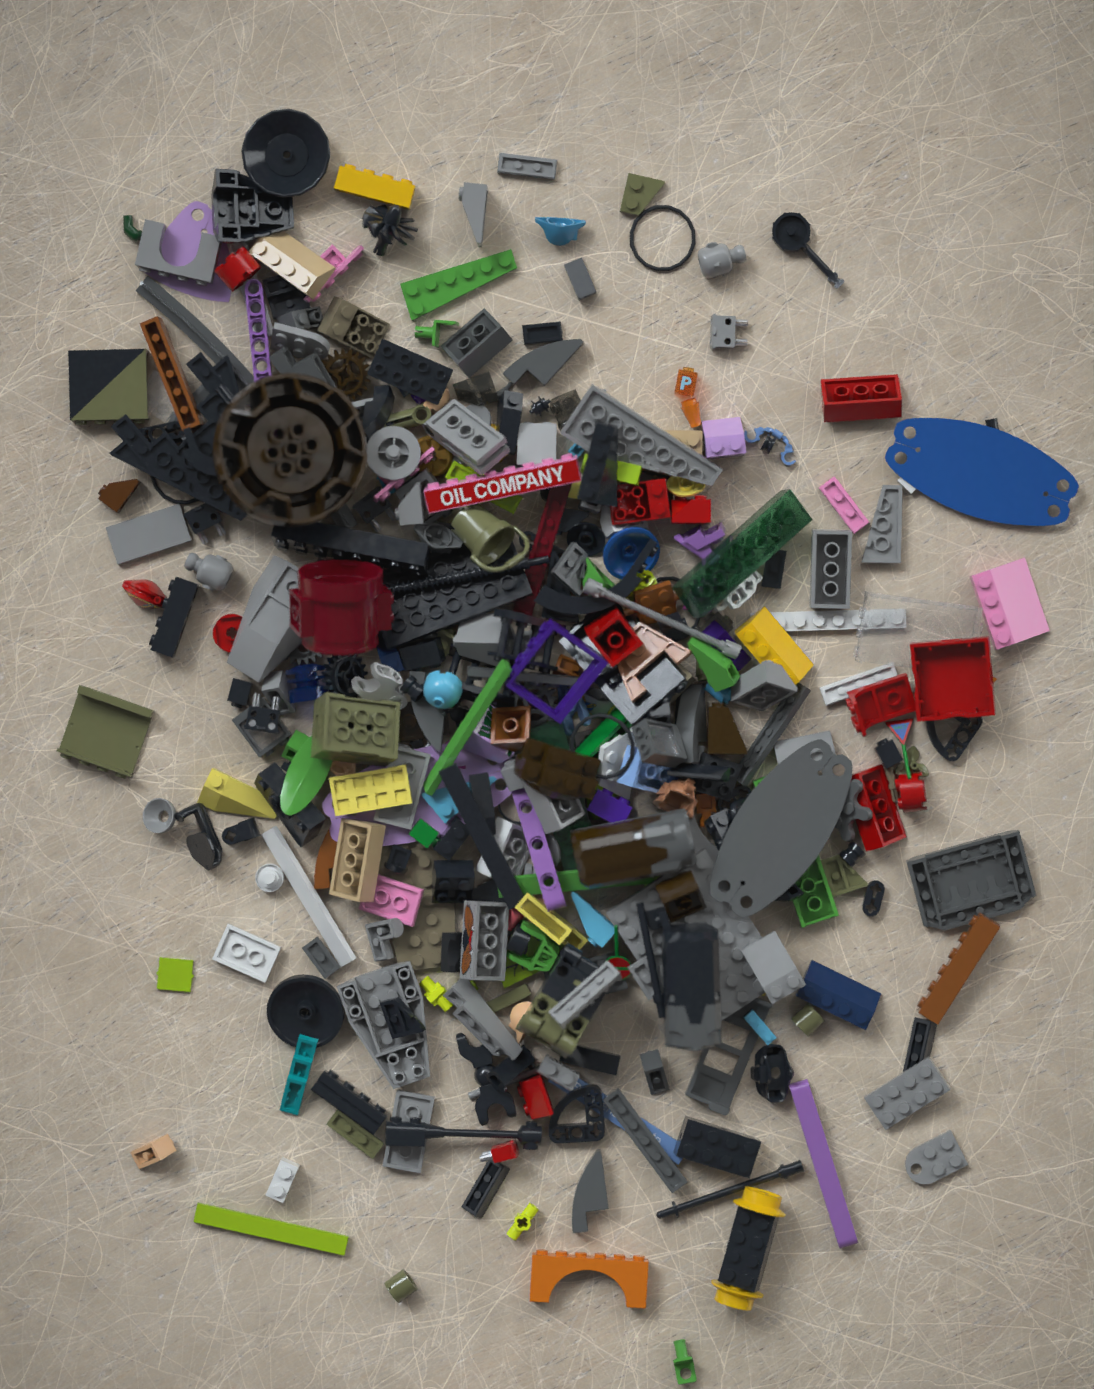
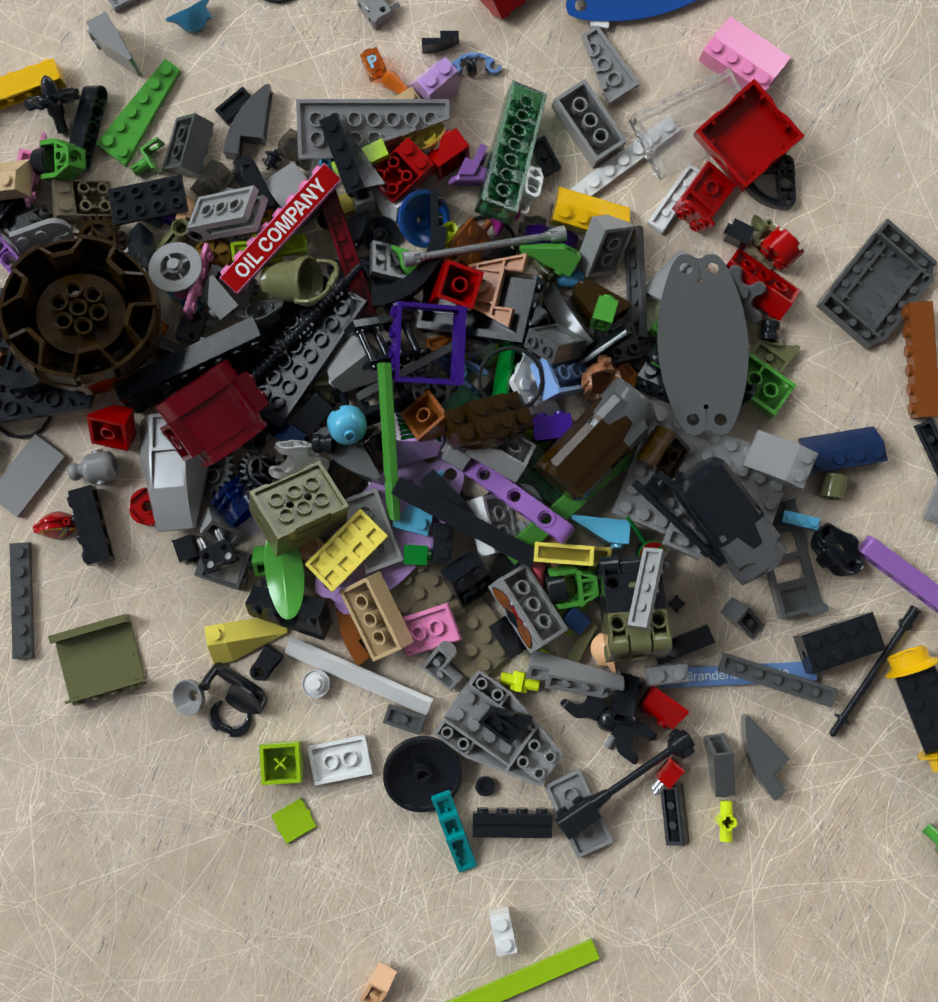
camera: 30 degrees left, 5 degrees down
black piece [183,503,226,545] -> none
olive plate [326,1109,384,1159] -> none
black tile [384,844,412,874] -> none
olive piece [384,1269,418,1303] -> none
orange arch [530,1249,649,1308] -> none
black beam [549,1084,605,1144] -> none
slope [564,257,597,301] -> none
bright pink tile [819,476,869,534] -> none
black beam [862,880,885,917] -> none
piece [885,718,913,779] -> none
none -> dark grey plate [9,542,35,659]
none -> bright green piece [30,138,86,182]
none -> black beam [69,85,108,173]
none -> red slope [87,405,136,451]
none -> black piece [209,700,252,737]
none -> lime brick [259,740,304,785]
none -> black slope [422,31,459,54]
none -> black tile [475,776,495,796]
none -> dark blue slope [562,607,591,635]
none -> bright green brick [589,294,618,333]
none -> black piece [668,595,685,612]
none -> dark grey slope [704,733,736,797]

